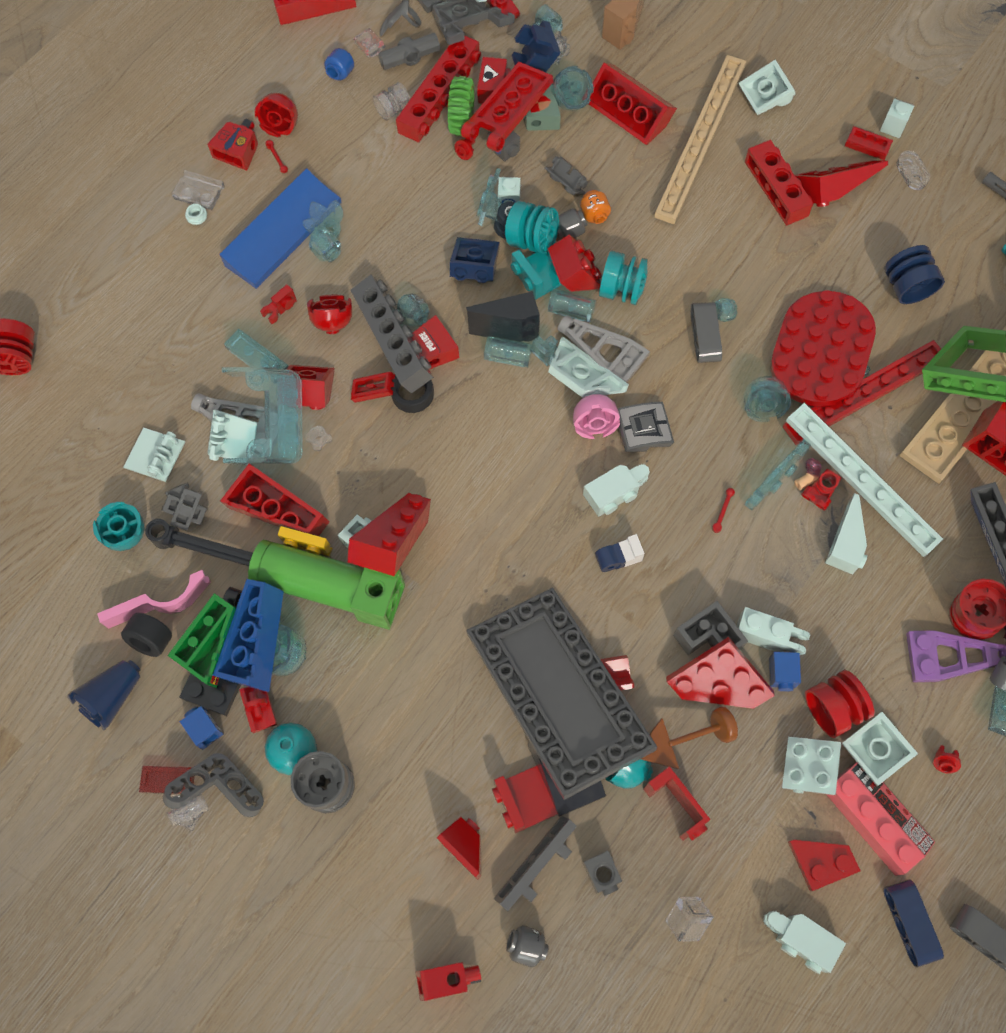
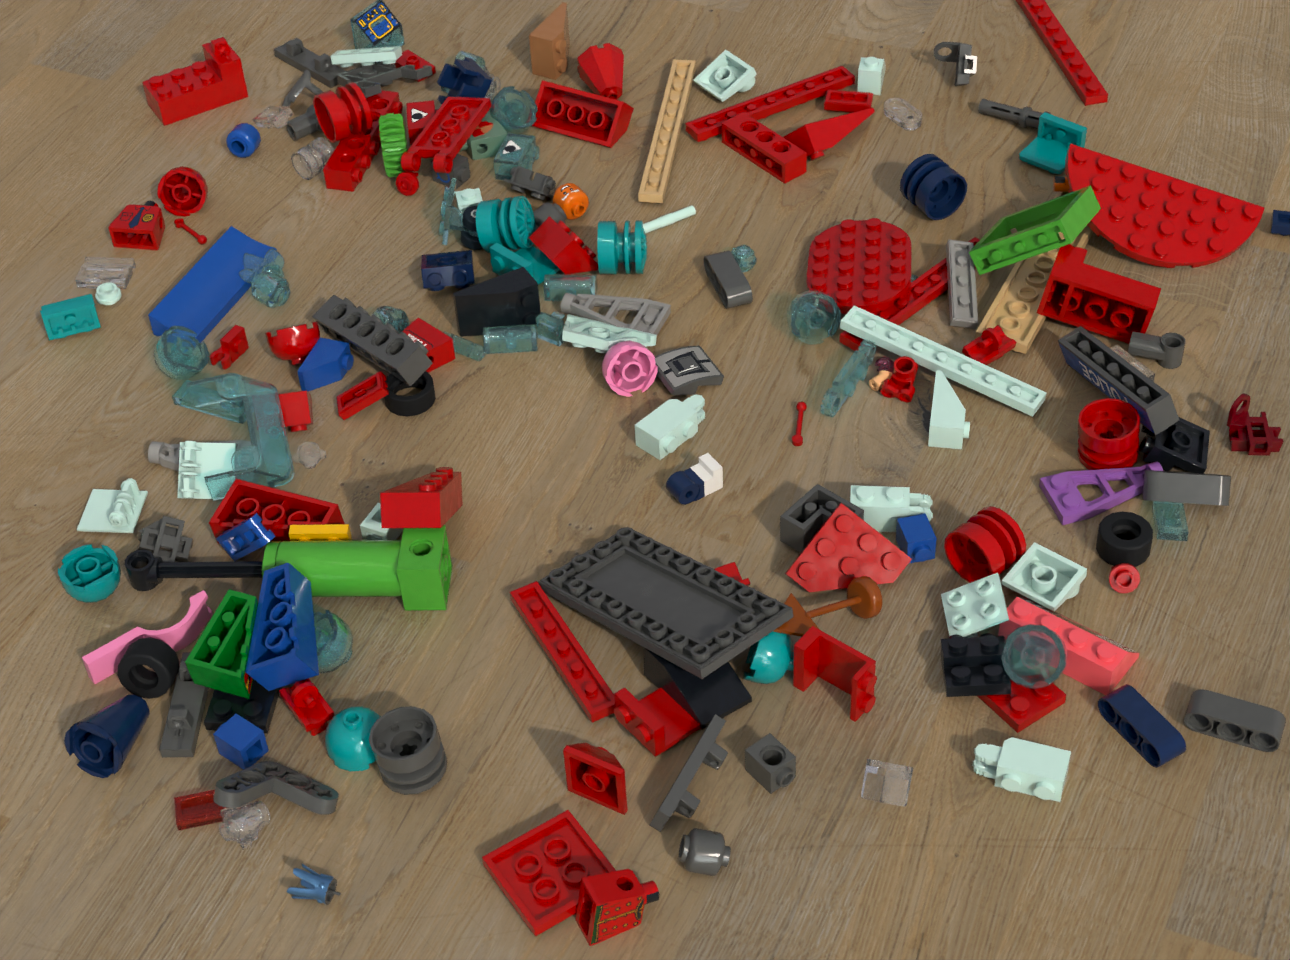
camera: 15 degrees left, 25 degrees down
none -> teal bracket [40,294,101,341]
none -> clear light blue cylinder [153,326,209,380]
none -> dark grey hinge [159,652,209,758]
none -> blue plate [216,513,275,561]
none -> flat silver piece [287,863,341,905]
none -> blue slope [297,337,354,391]
none -> red wheel [313,82,372,143]
none -> clear light blue axle [443,331,486,361]
none -> red plate [482,810,616,937]
none -> clear light blue brick [493,133,539,180]
none -> red plate [510,581,615,723]
none -> red cone [577,43,624,100]
none -> light aqua piece [643,205,696,233]
none -> red plate [685,66,855,142]
none -> dark grey piece [934,42,977,86]
none -> black plate [941,633,1011,697]
none -> light grey tile [946,239,978,329]
none -> red hips [962,325,1017,365]
none -> clear light blue cylinder [1001,624,1068,689]
none -> black tyre [1096,511,1153,567]

